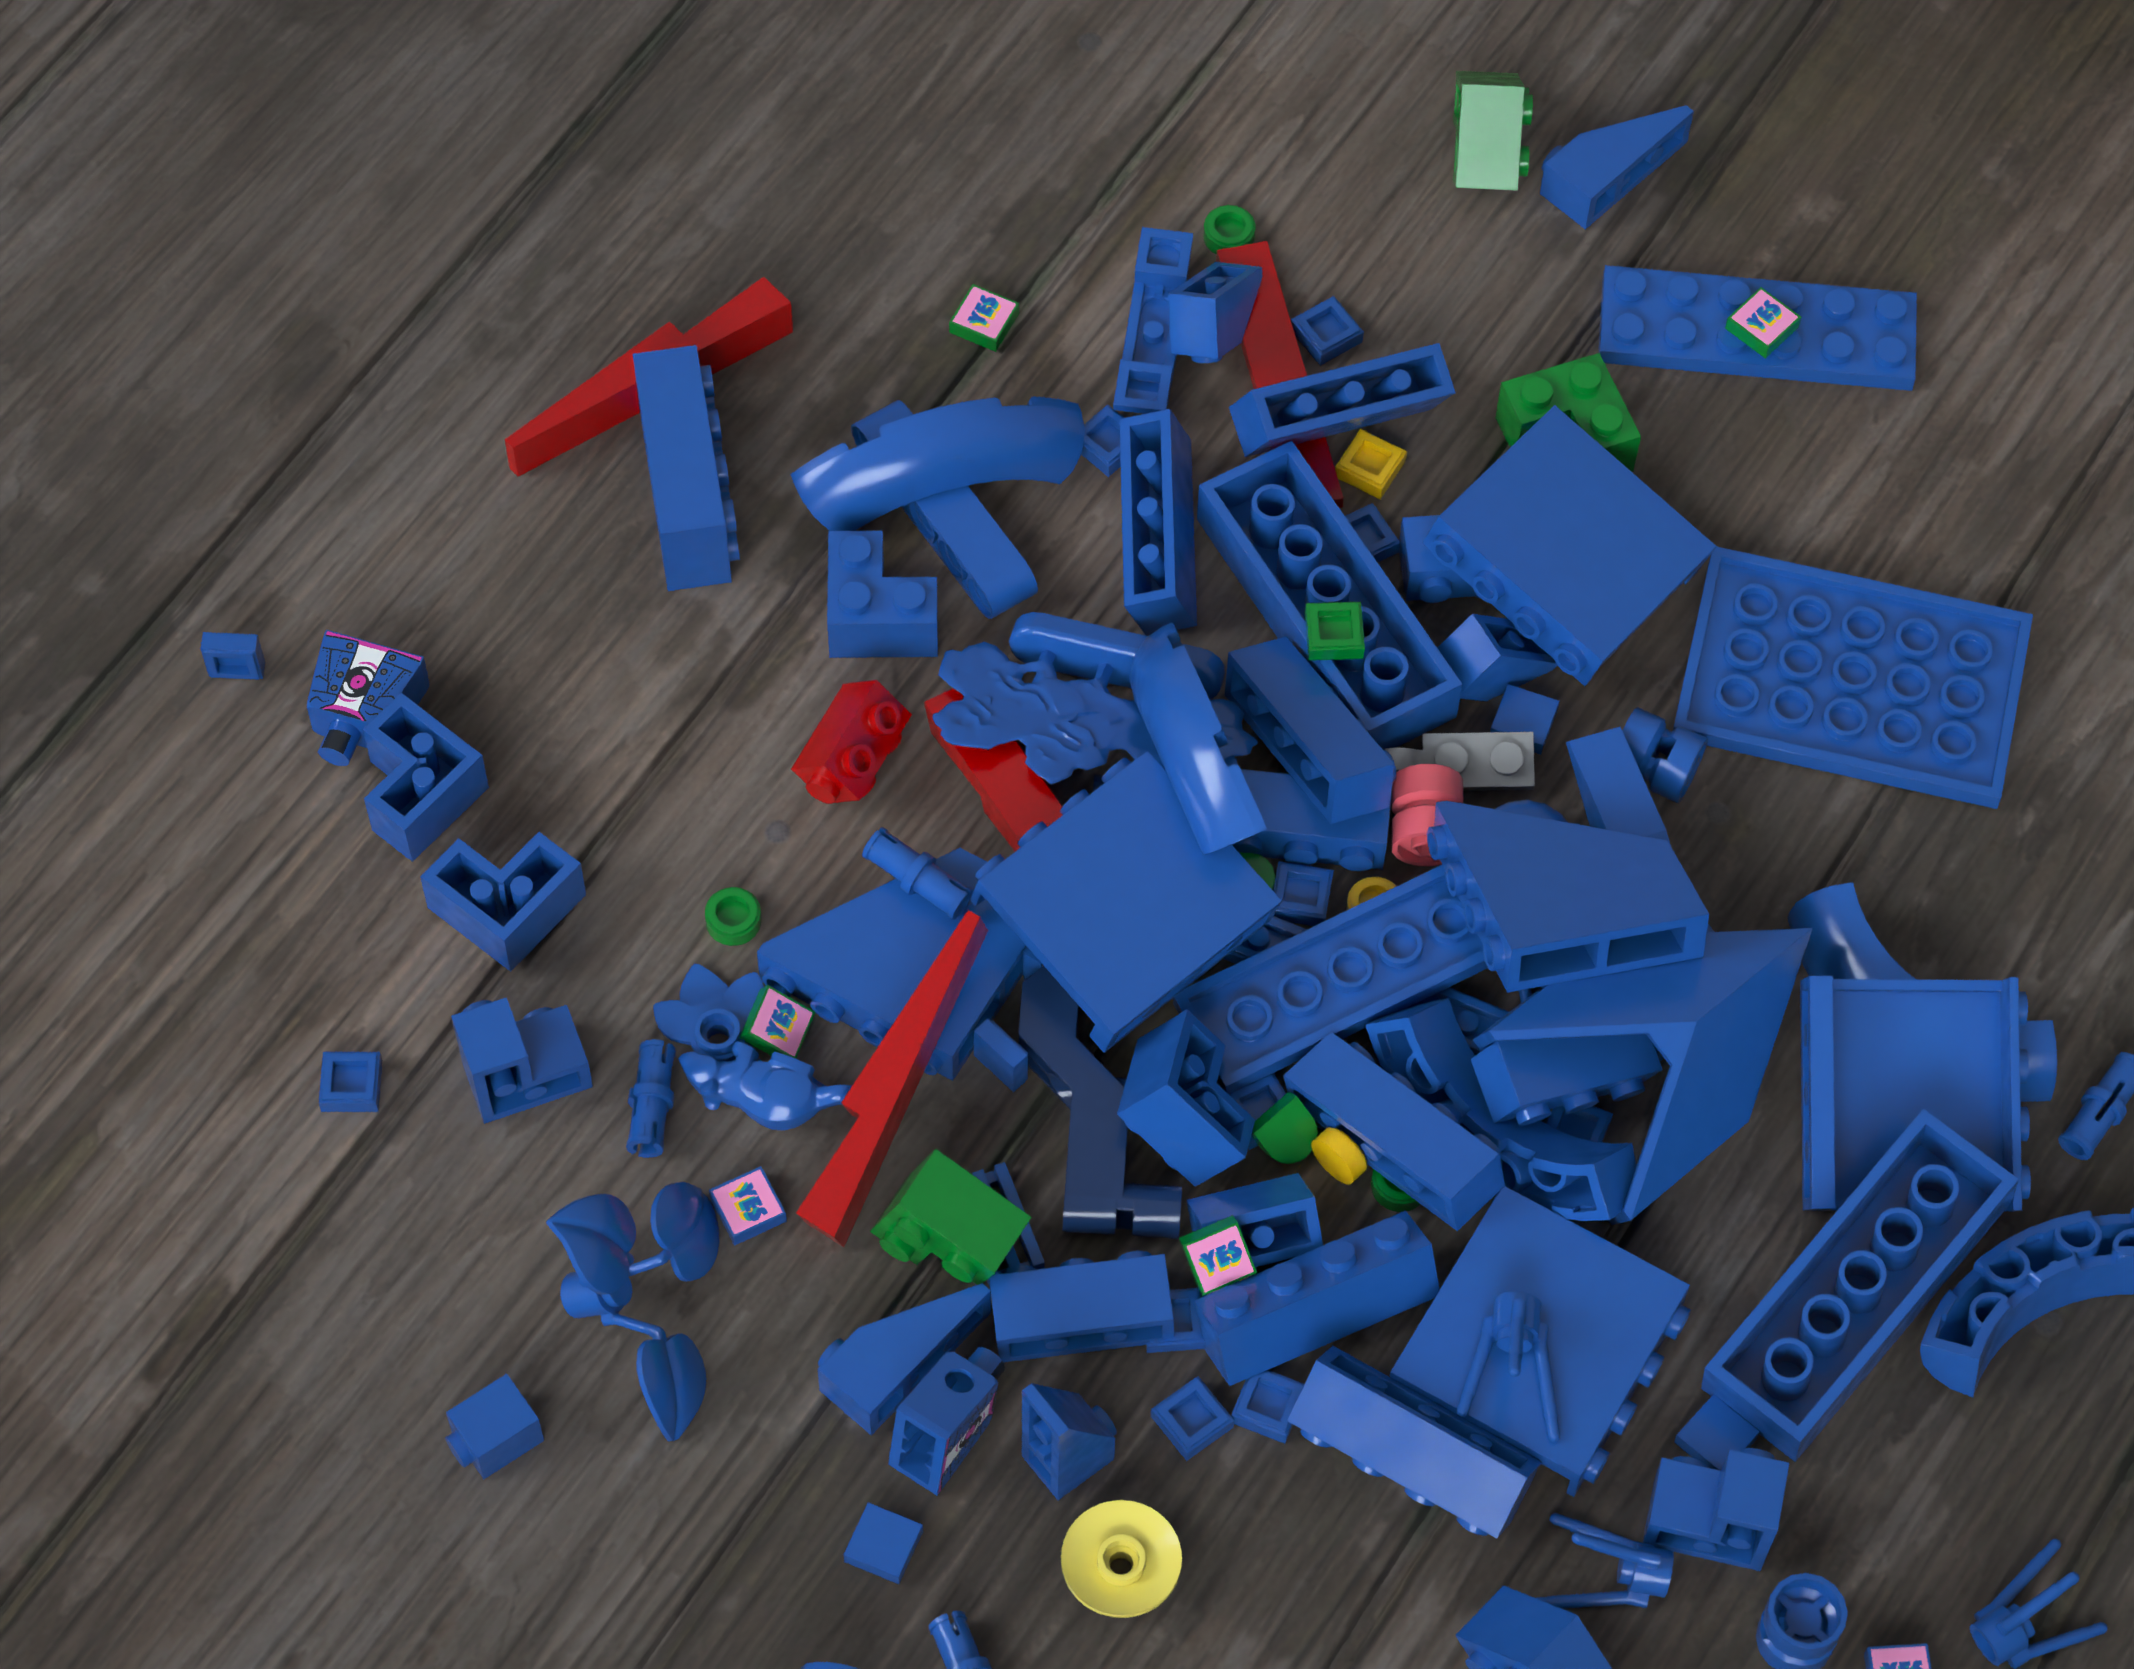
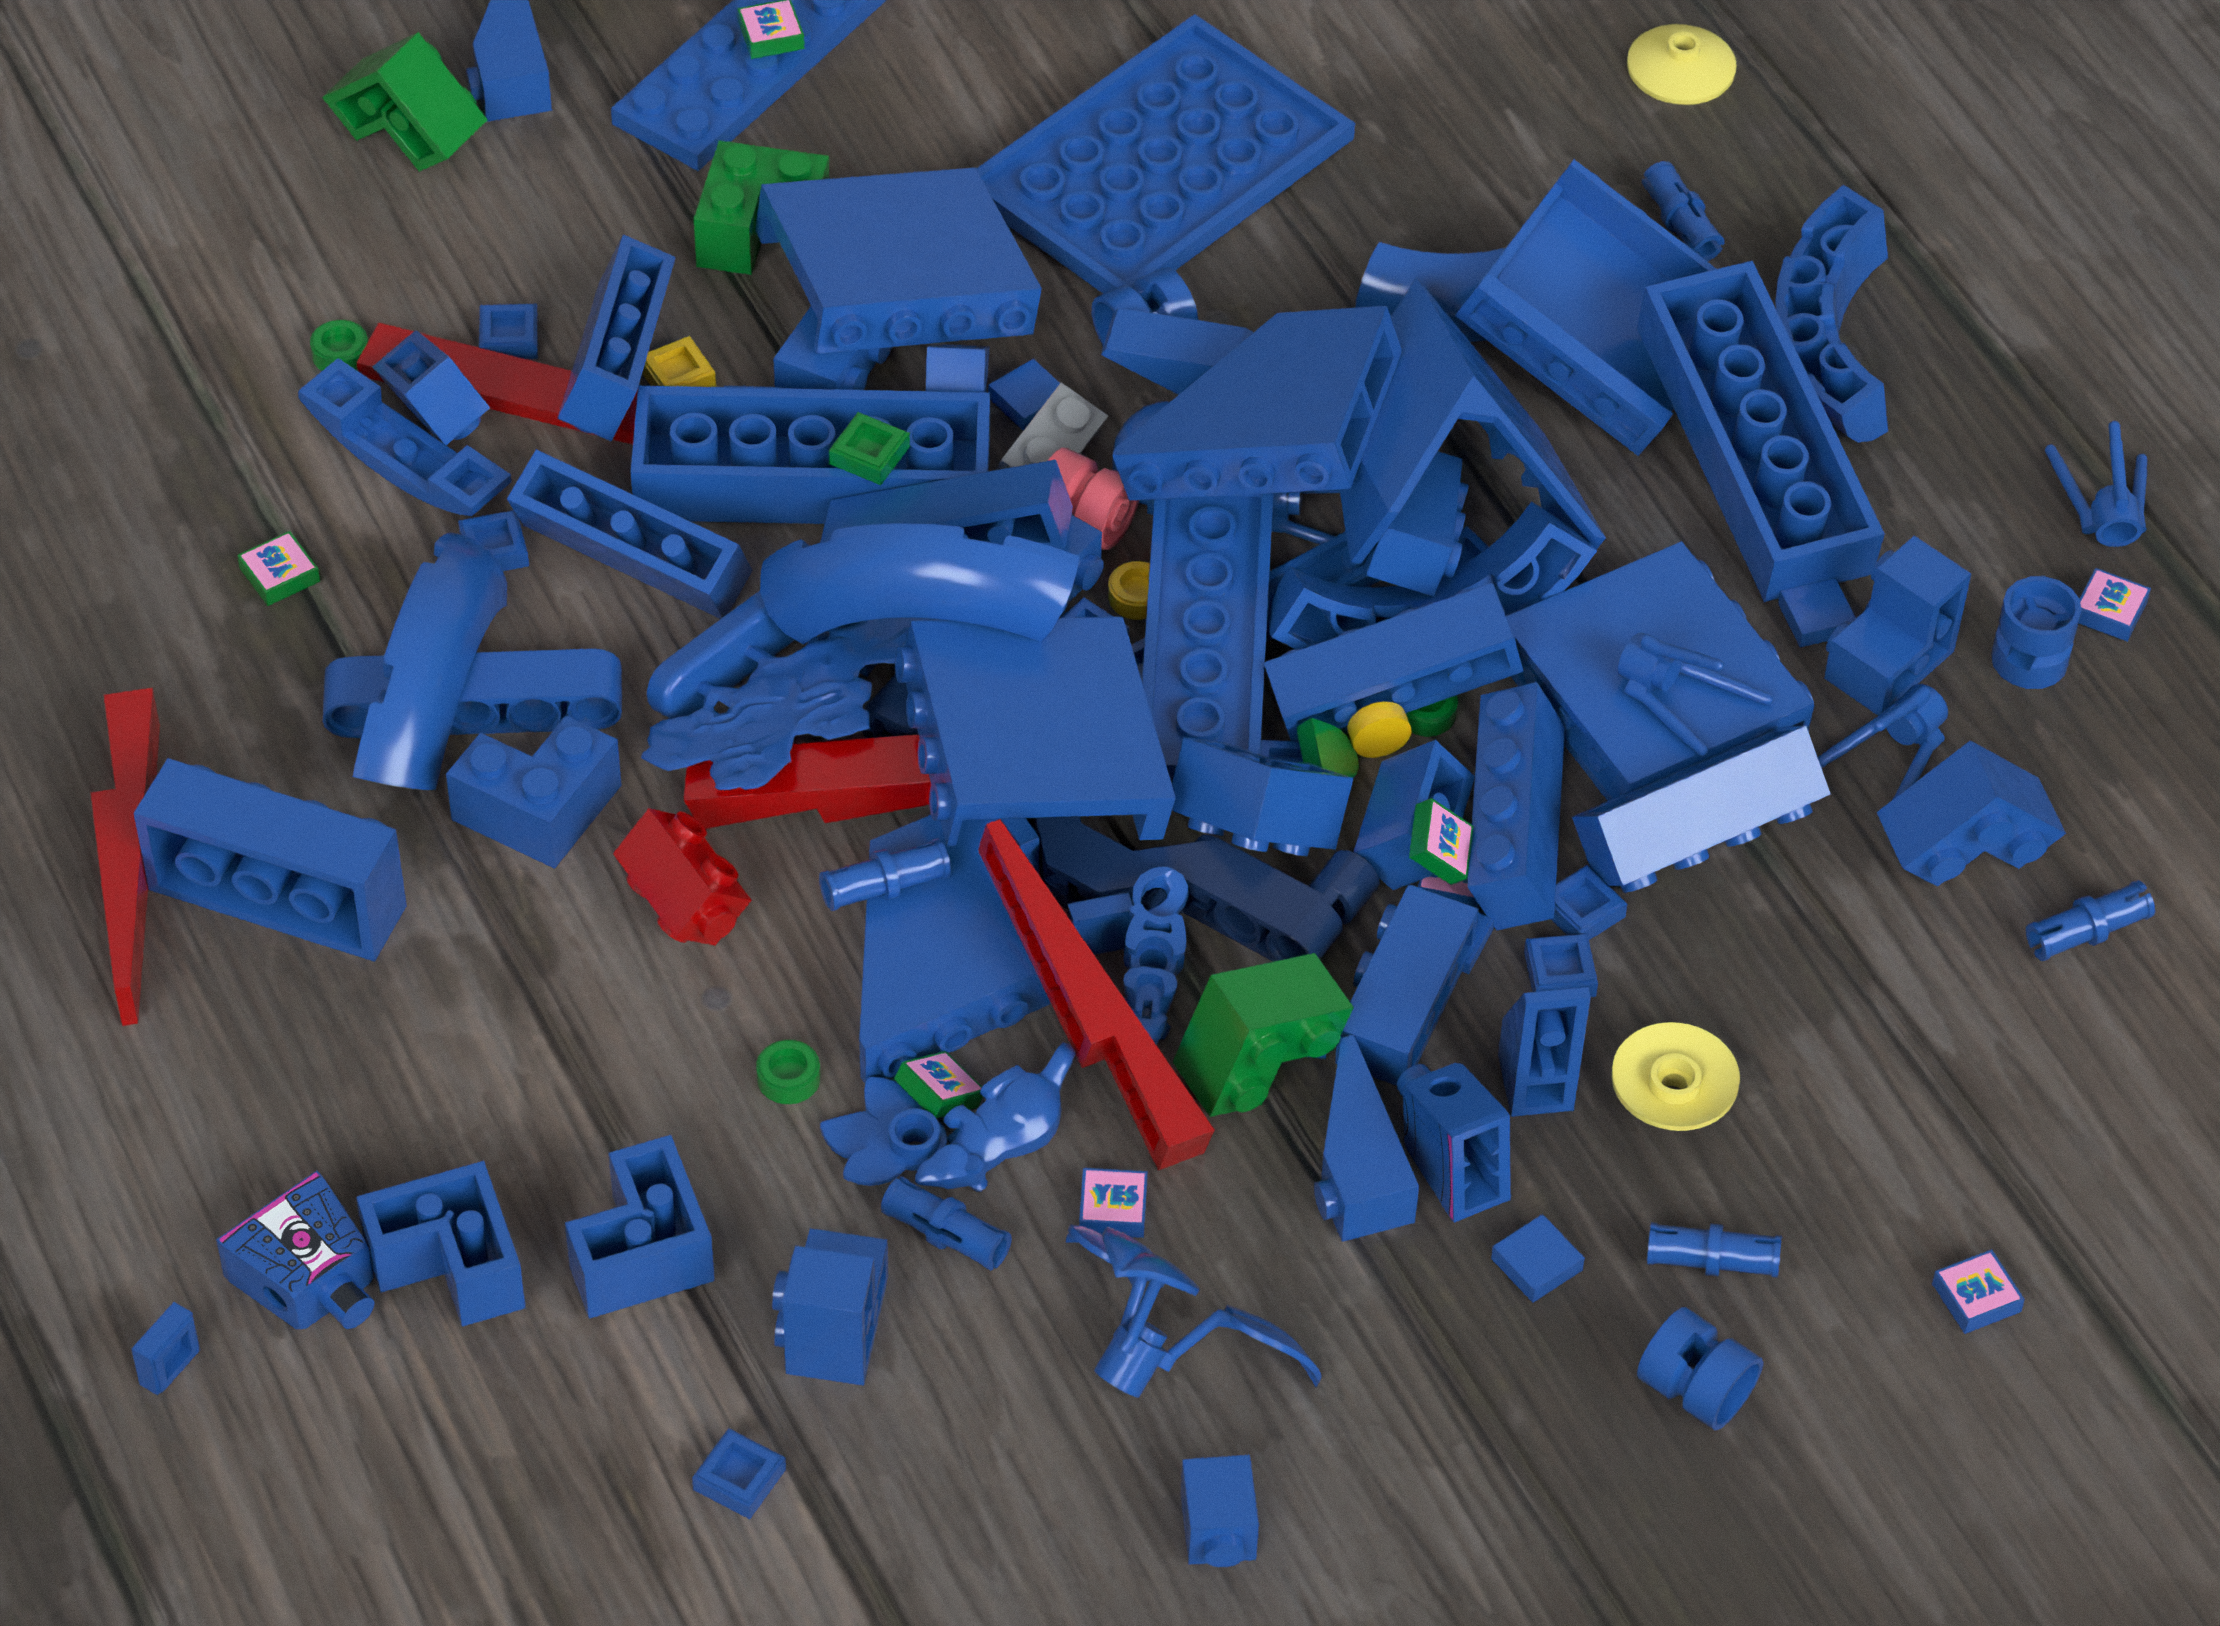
camera: 60 degrees left, 10 degrees down
none -> blue animal [1123,866,1189,1045]

